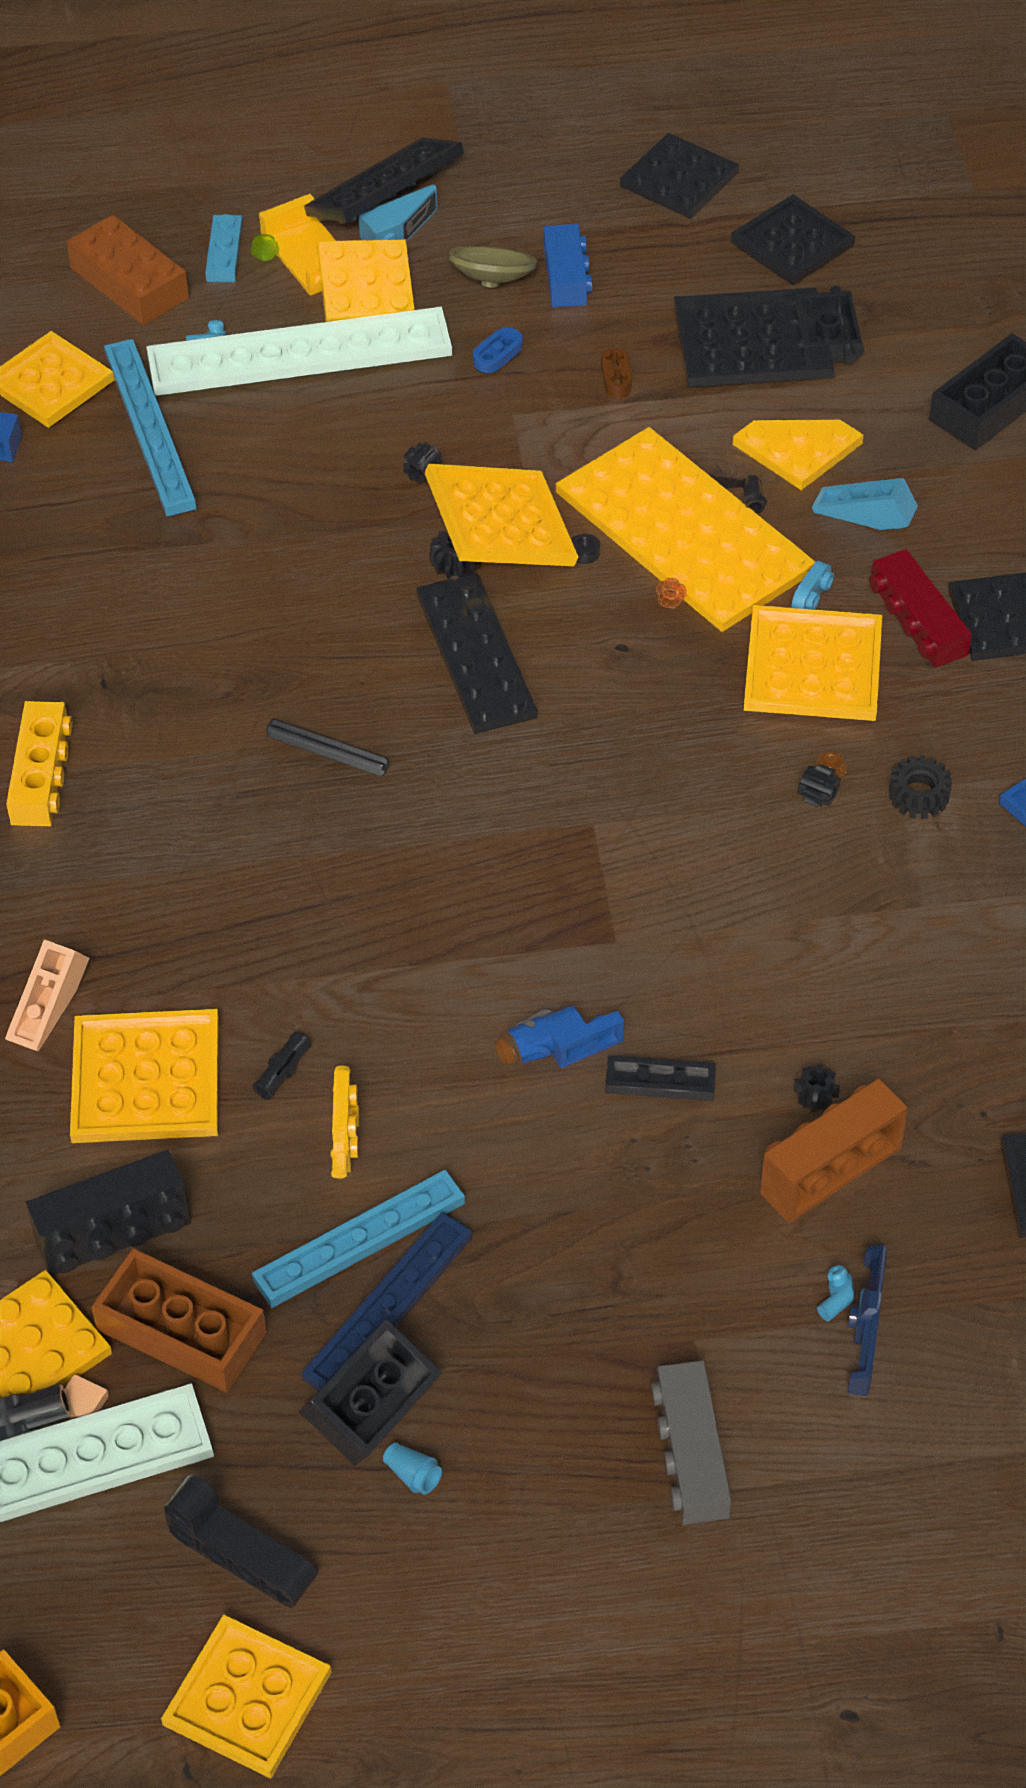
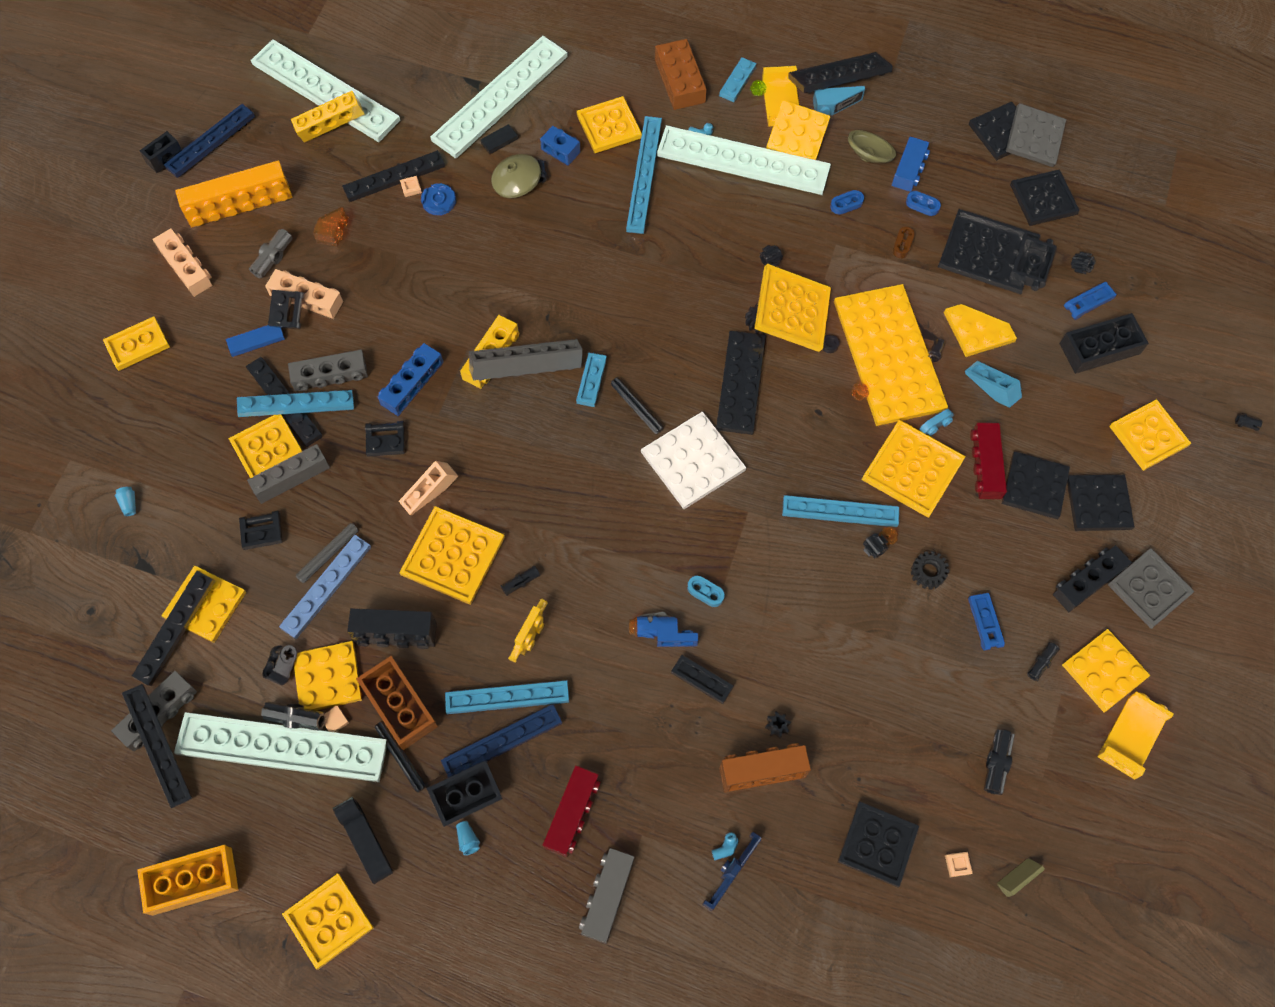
camera: 25 degrees right, 15 degrees up
none -> black axle [375,721,426,792]
none -> dark grey brick [469,339,582,381]
none -> dark red brick [542,765,601,858]
none -> dark azure plate [576,353,607,407]
none -> white plate [641,412,746,509]
none -> dark azure plate [687,576,724,607]
none -> dark azure plate [782,495,899,527]
none -> blue plate [906,191,941,216]
none -> dark grey plate [1006,103,1066,167]
none -> blue plate [1064,282,1116,320]
none -> black gear [1071,251,1095,274]

